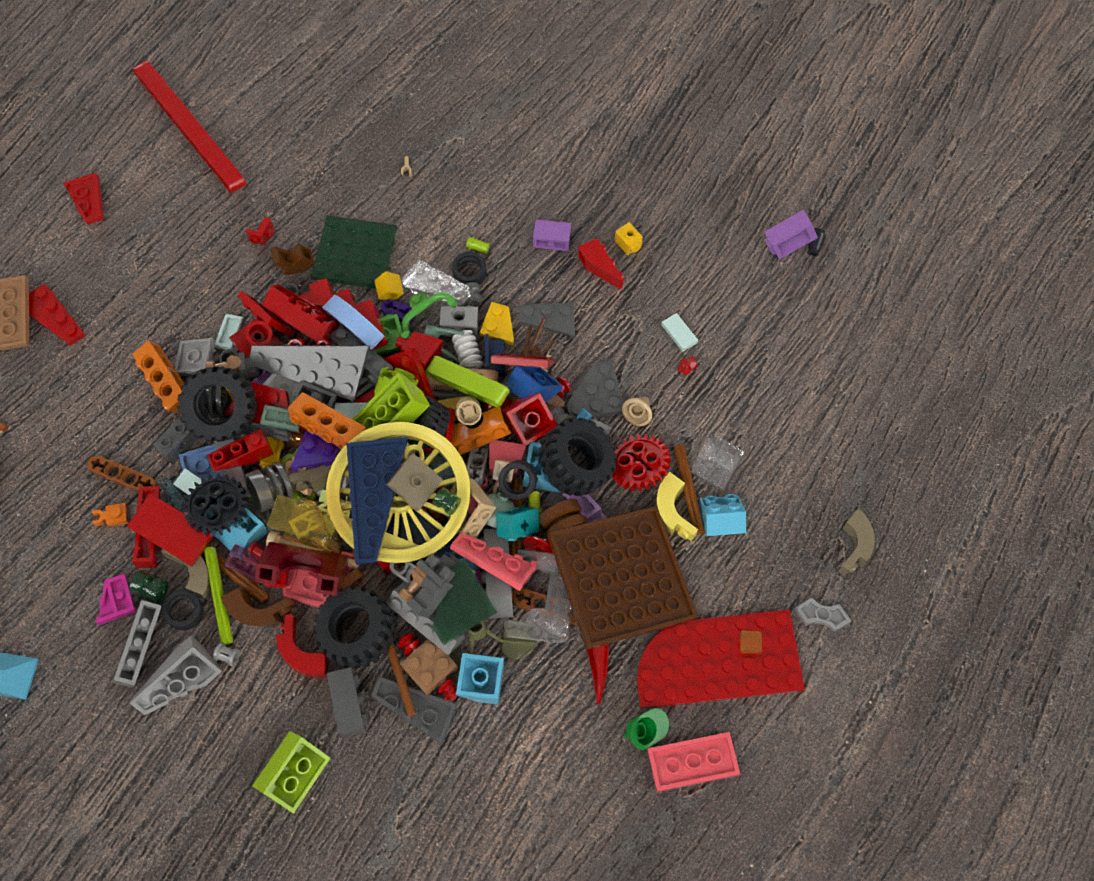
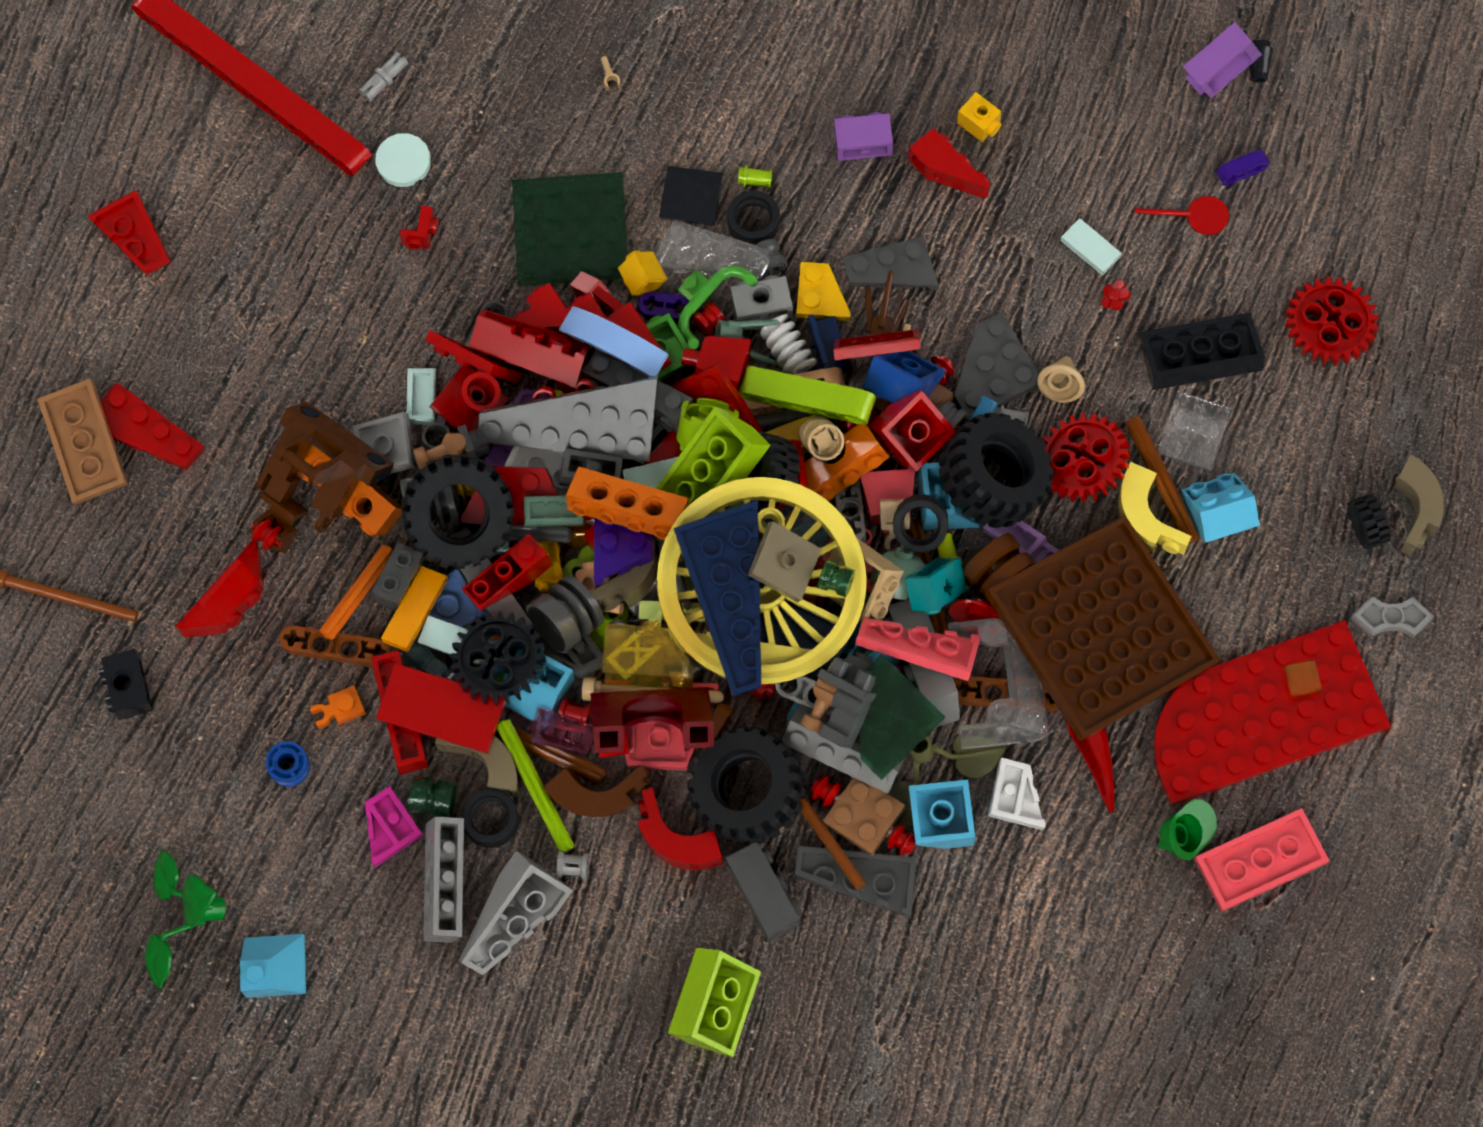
camera: 10 degrees left, 5 degrees up
reddish brown brick [270,244,315,275] -> none
none -> red wedge [175,540,264,638]
none -> reddish brown container [249,401,395,553]
none -> blue wheel [265,741,310,787]
none -> orange axle [320,545,393,640]
none -> light grey pin [358,51,409,103]
none -> light aqua tile [375,133,431,187]
none -> light orange tile [381,566,449,652]
none -> red piece [569,271,623,315]
none -> black slope [659,166,723,226]
none -> red wheel [692,302,726,337]
none -> white wing [988,758,1046,830]
none -> red piece [1134,196,1229,235]
none -> black slope [1140,313,1265,390]
none -> dark purple beam [1216,150,1270,186]
none -> red gear [1285,276,1379,366]
none -> black tyre [1347,493,1391,550]

